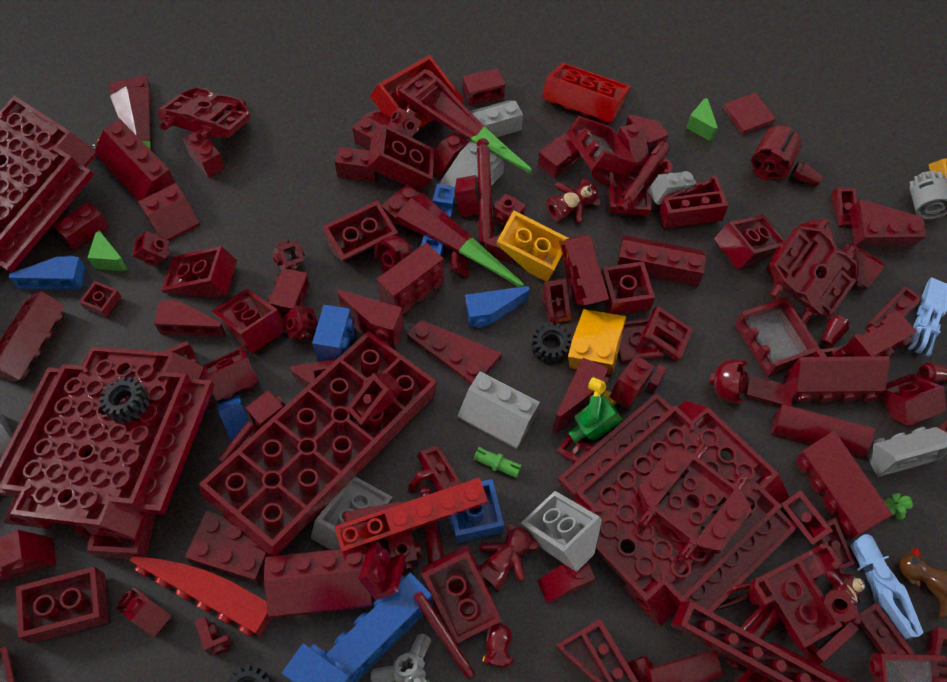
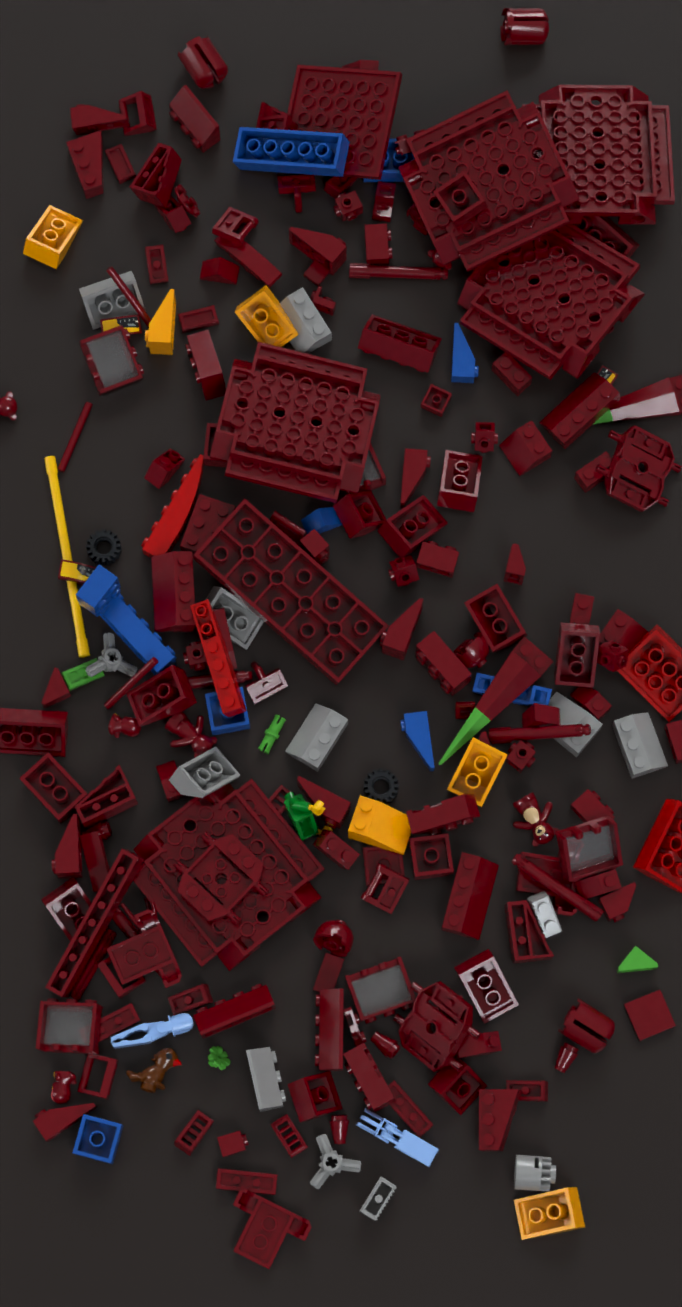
camera: 95 degrees right, 15 degrees up
dark red brick [16,566,110,644] -> none
bright green slope [88,231,128,271] -> none
black tyre [99,377,150,424] -> none
dark red bracket [195,617,234,656] -> none
dark red brick [272,240,305,270] -> none
dark red slope [291,359,336,388] -> none
blue brick [312,305,357,362] -> none
dark red slope [346,373,403,425] -> none
dark red bracket [358,541,406,601] -> none
dark red plate [398,69,531,173] -> none
dark red wing [407,320,502,385] -> none
dark red slope [542,278,571,324] -> none
dark red tile [645,364,666,394] -> none
dark red brick [771,404,875,459] -> none
dark red slope [781,490,833,545] -> none
dark red piece [824,567,865,626] -> none
none -> dark red tile [504,543,526,585]

